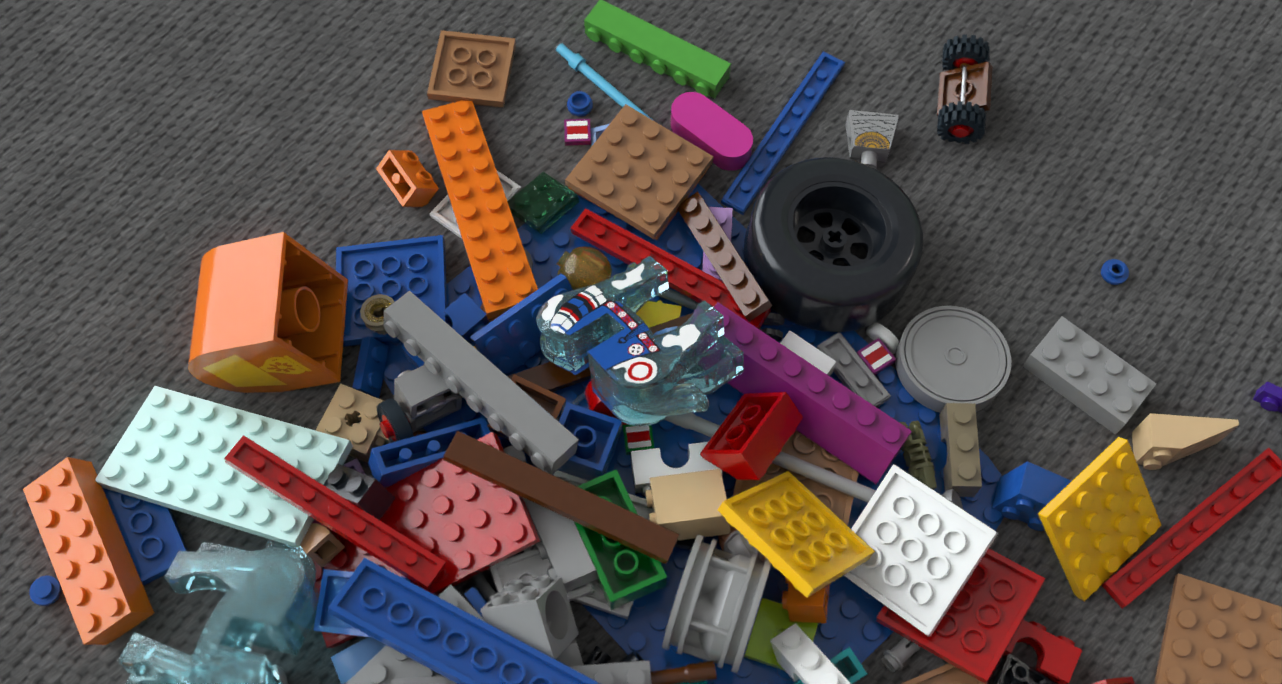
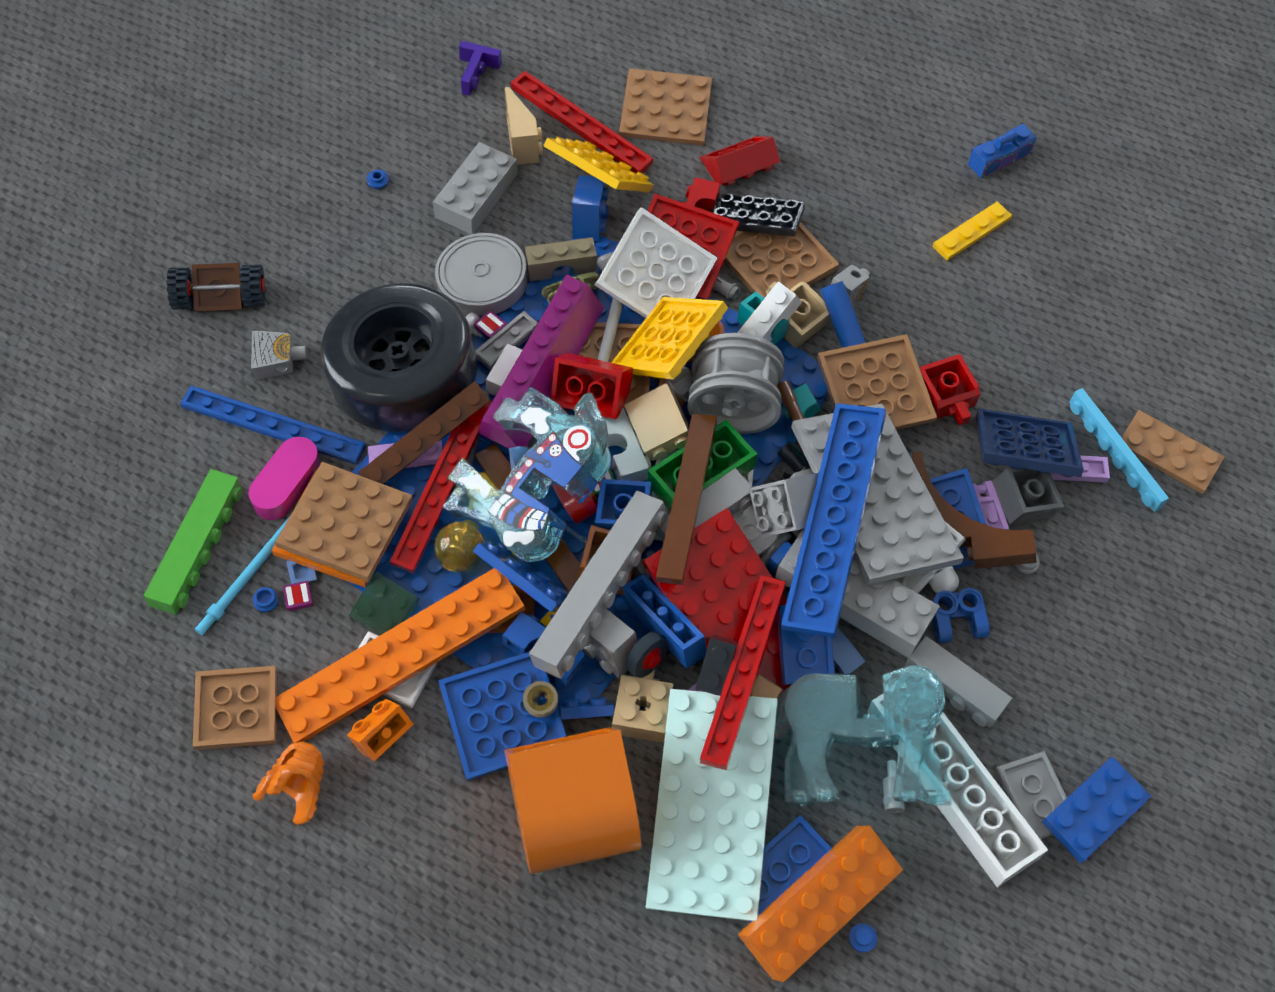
camera: 105 degrees left, 5 degrees down
none -> orange hair [252,742,325,825]

